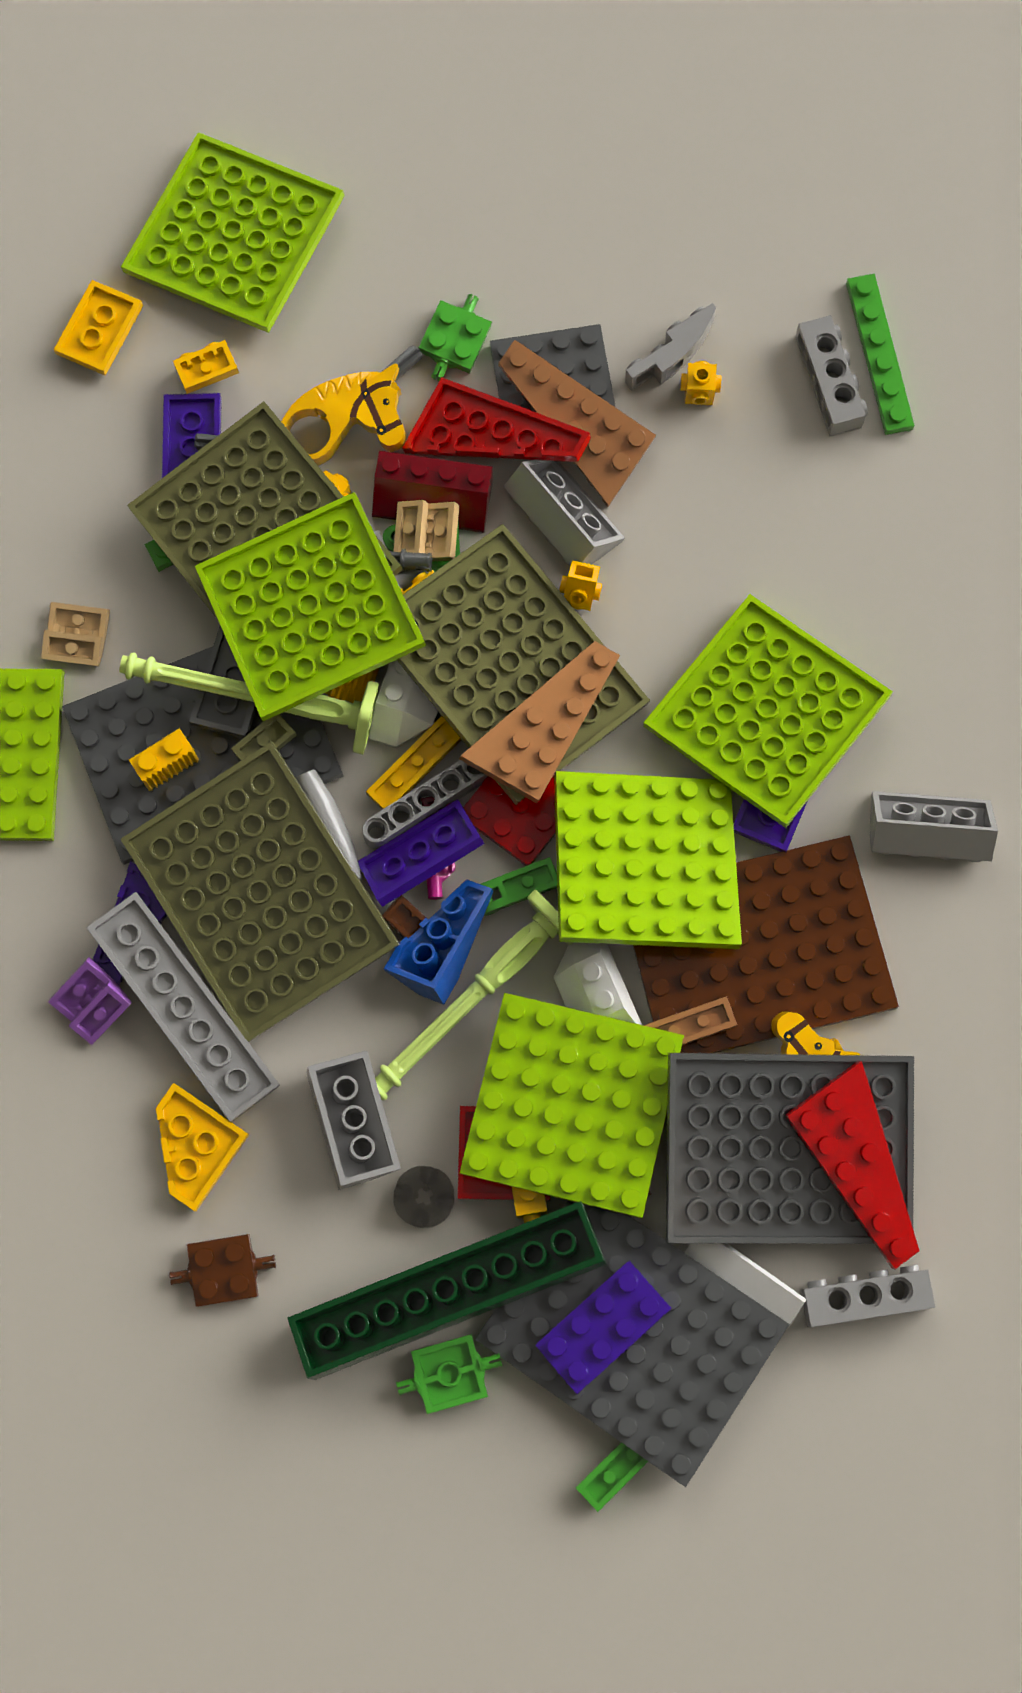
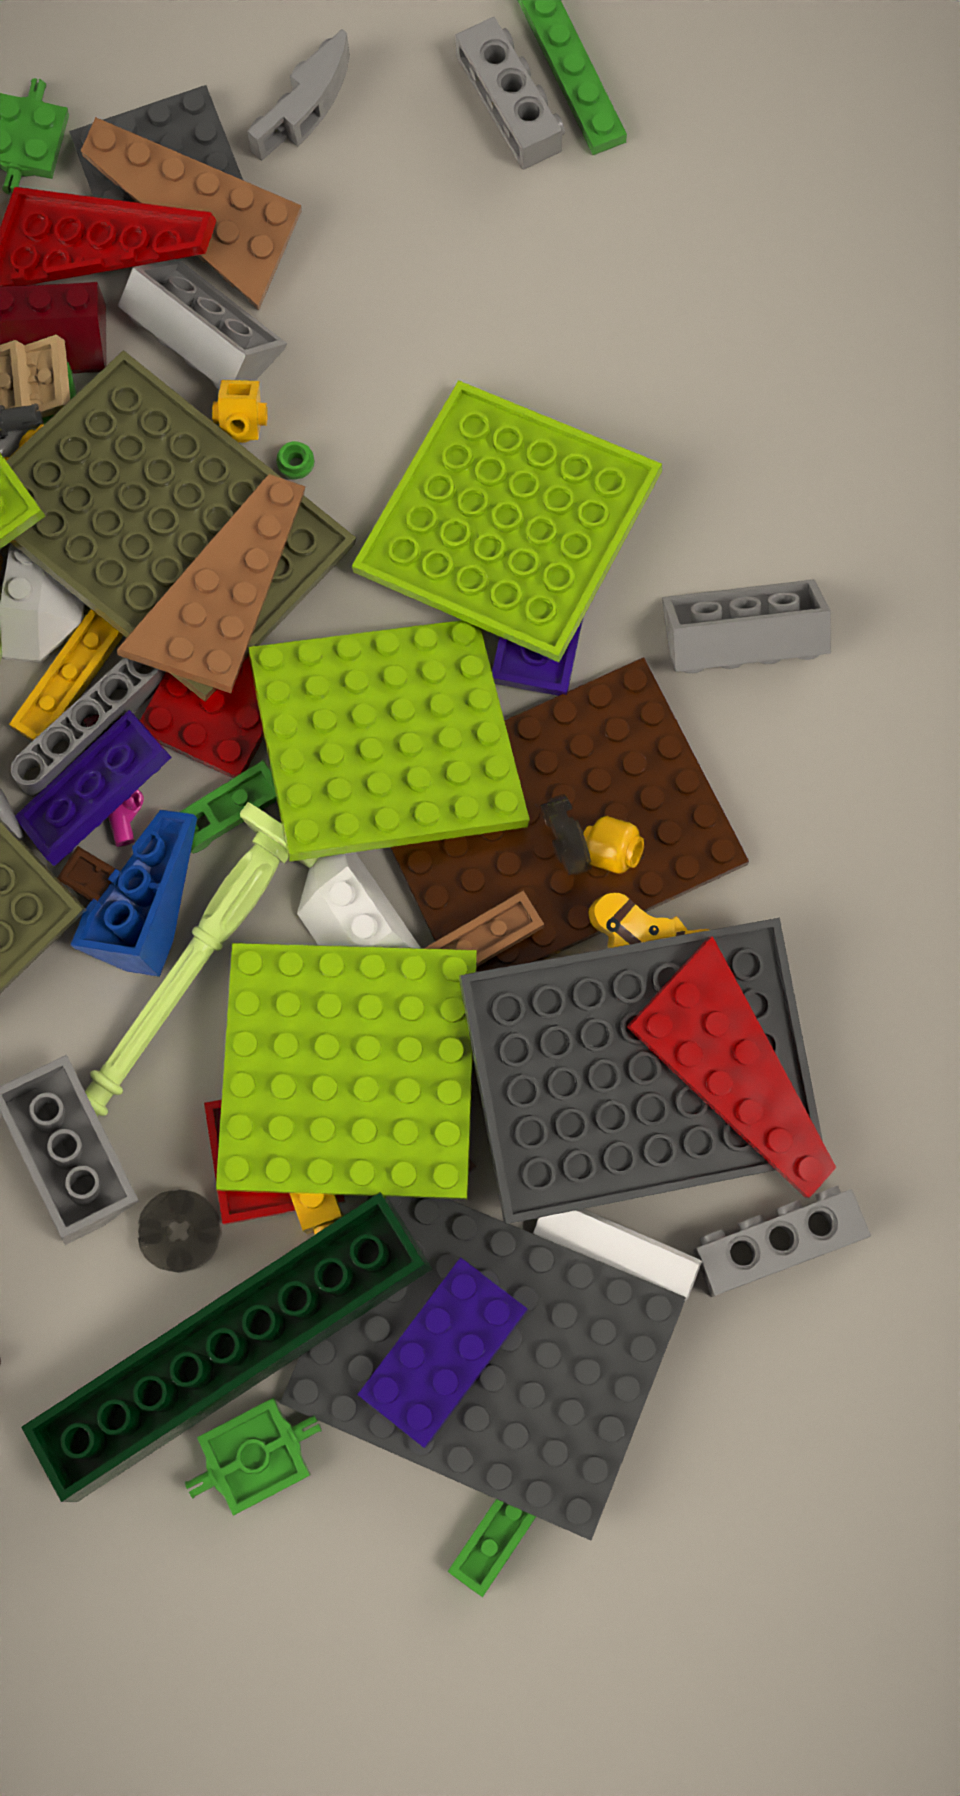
camera: 10 degrees left, 0 degrees up
yellow brick [680,361,721,405] -> none
none -> bright green plate [276,441,315,479]
none -> clear smoke plate [540,793,592,875]
none -> yellow head [581,816,644,874]

